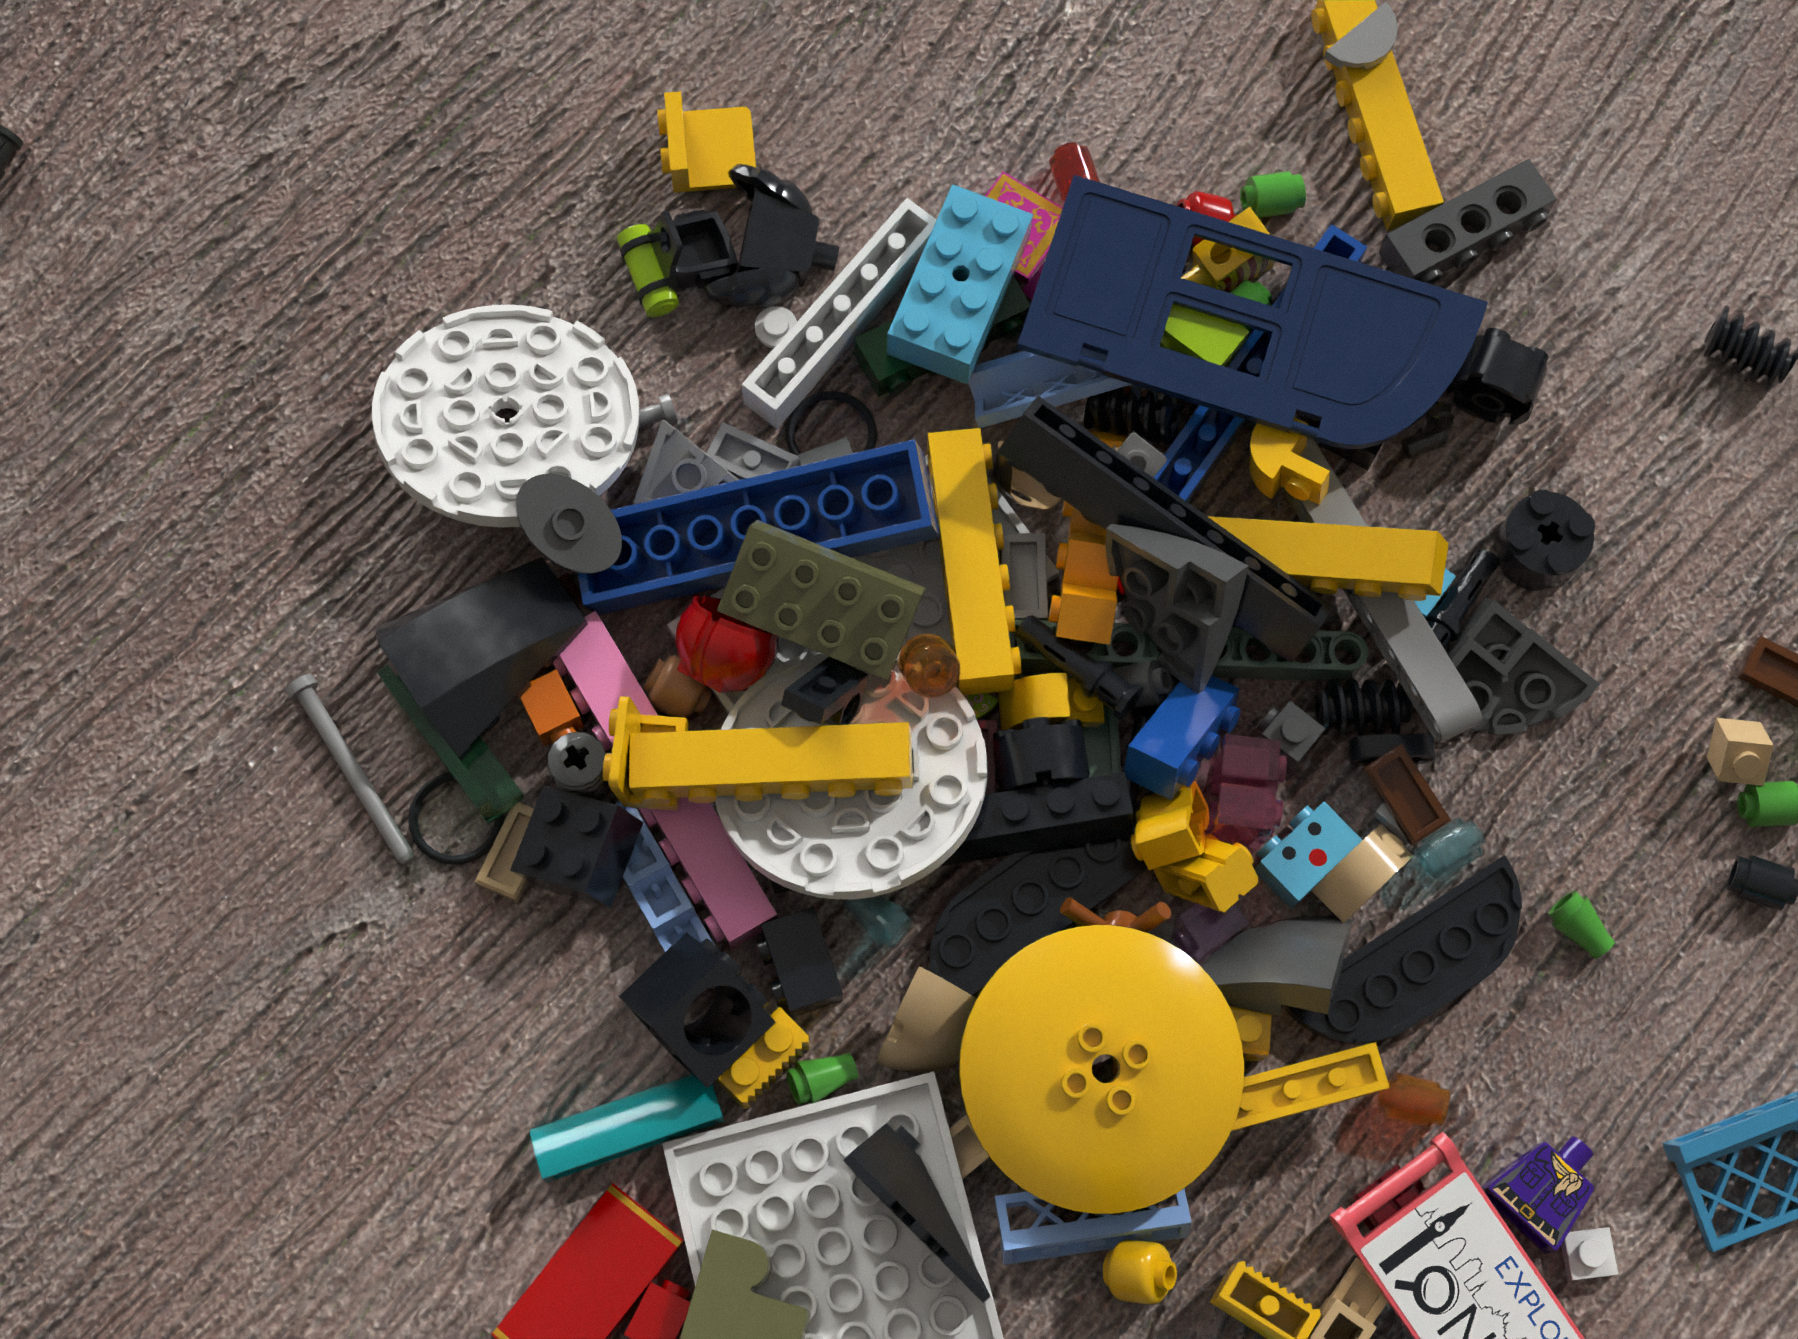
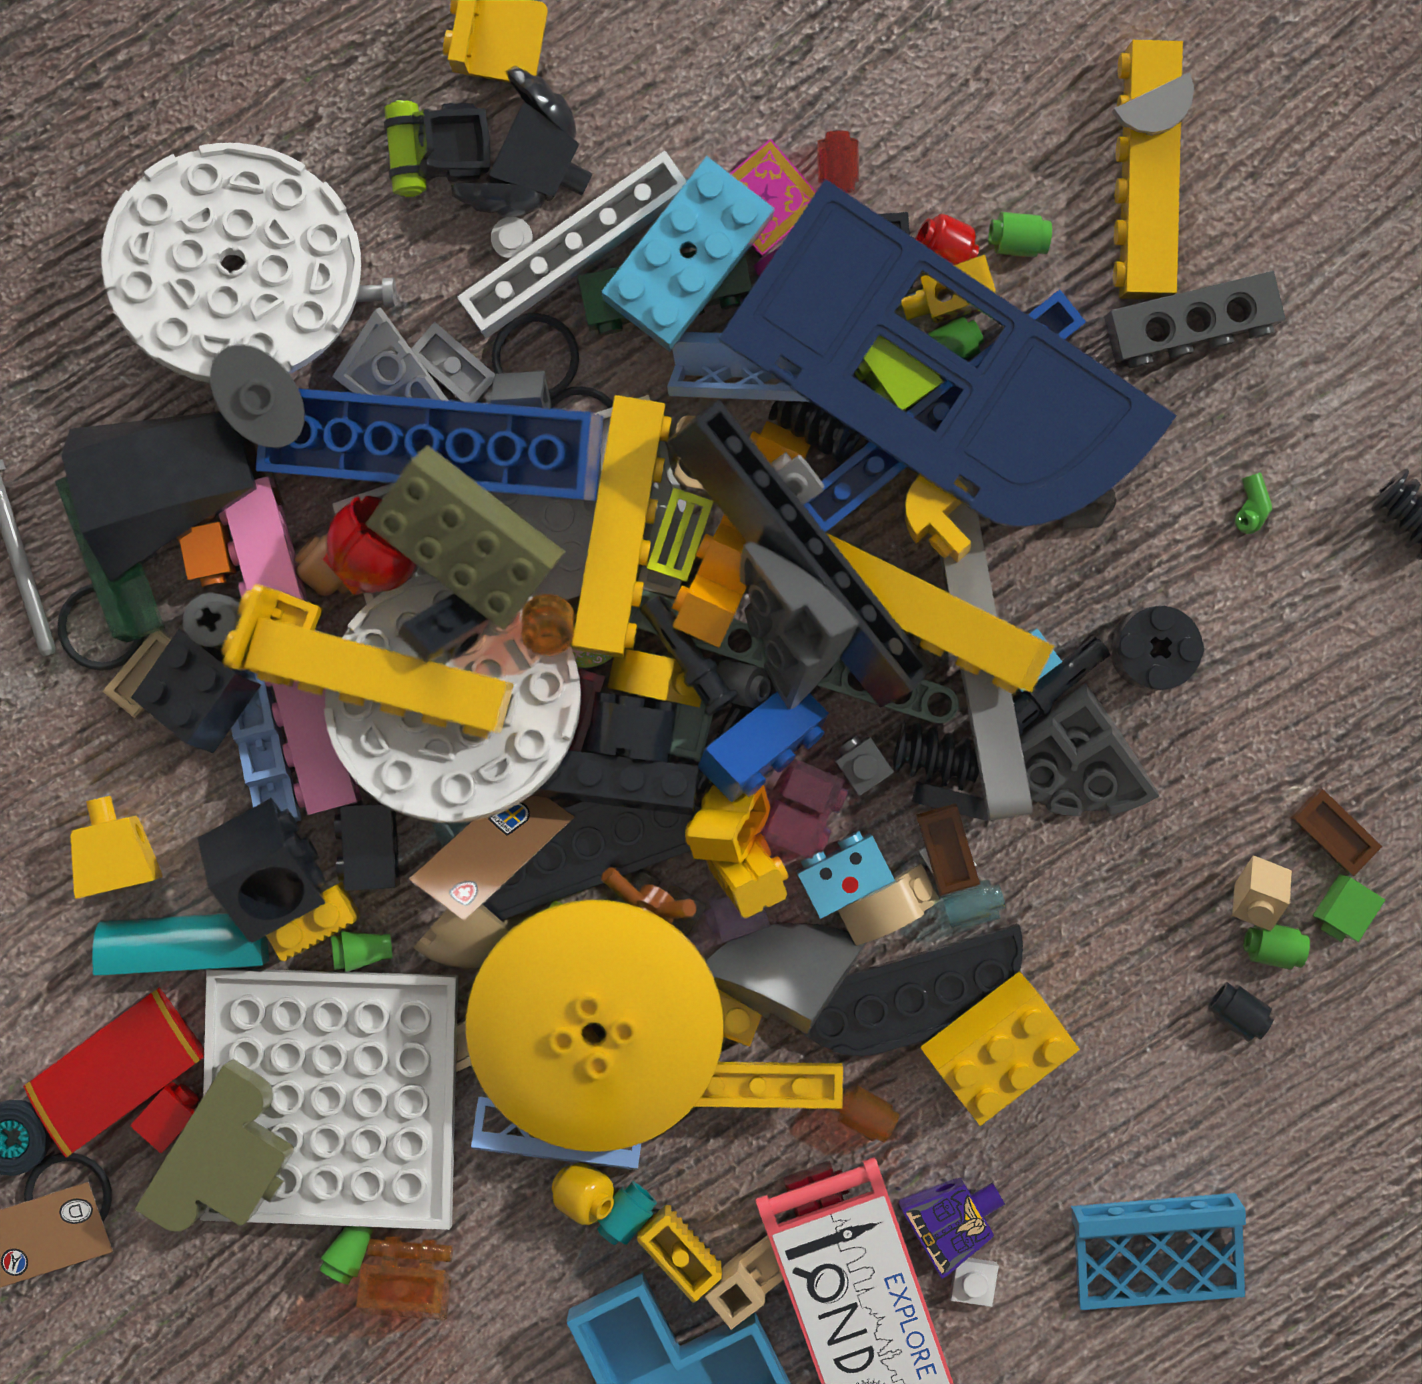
camera: 25 degrees right, 15 degrees up
black wedge [843,1123,991,1304] -> none
black brick [1446,328,1549,425] -> none
bright green cone [1548,890,1615,959] -> none
none -> yellow torso [70,796,163,899]
none -> medium nougat sticker [409,795,575,920]
none -> teal brick [597,1181,657,1245]
none -> neon yellow tile [647,488,714,582]
none -> yellow brick [920,971,1080,1126]
none -> bright green arm [1235,472,1272,534]

